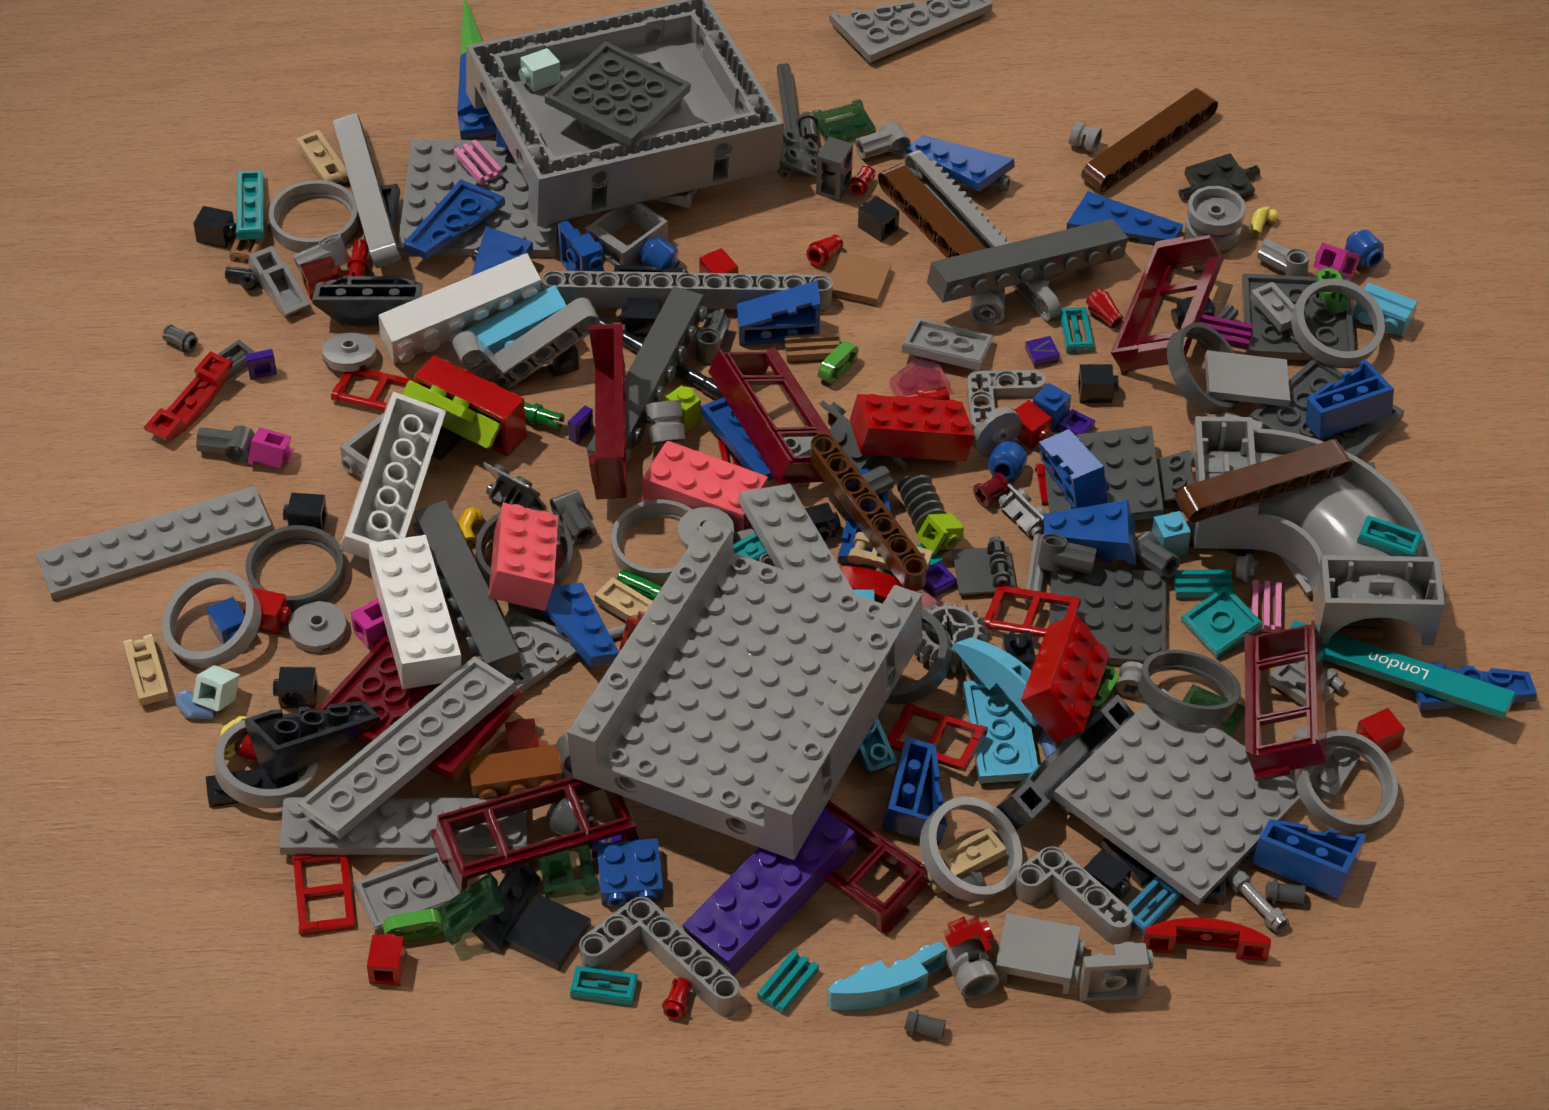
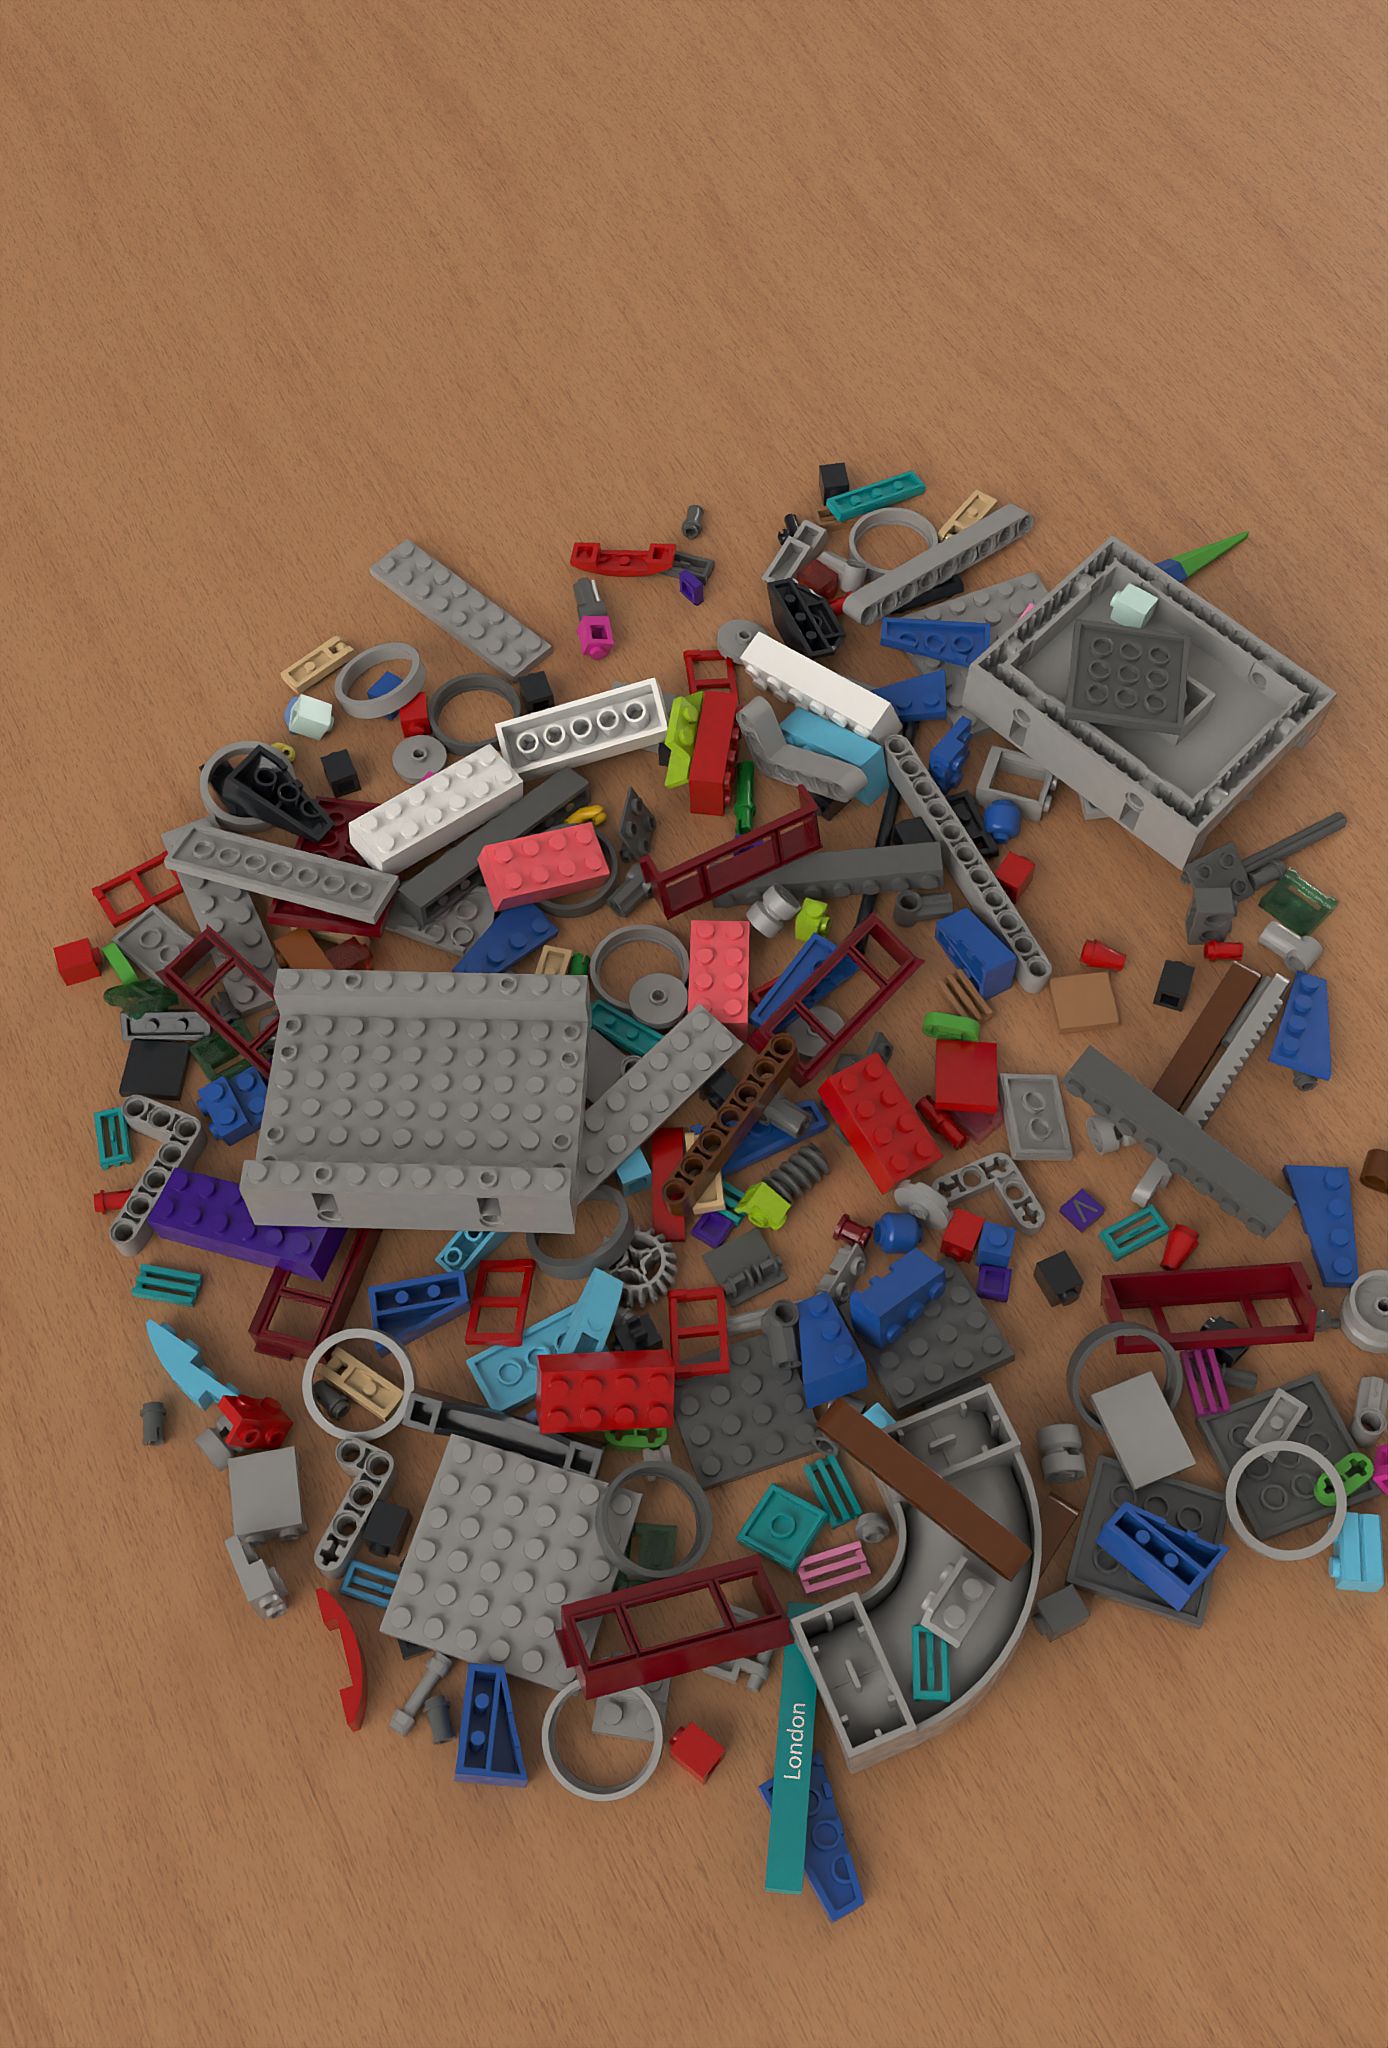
camera: 70 degrees right, 10 degrees up
none -> light grey bracket [921,1555,996,1649]
none -> red tile [934,1039,998,1113]

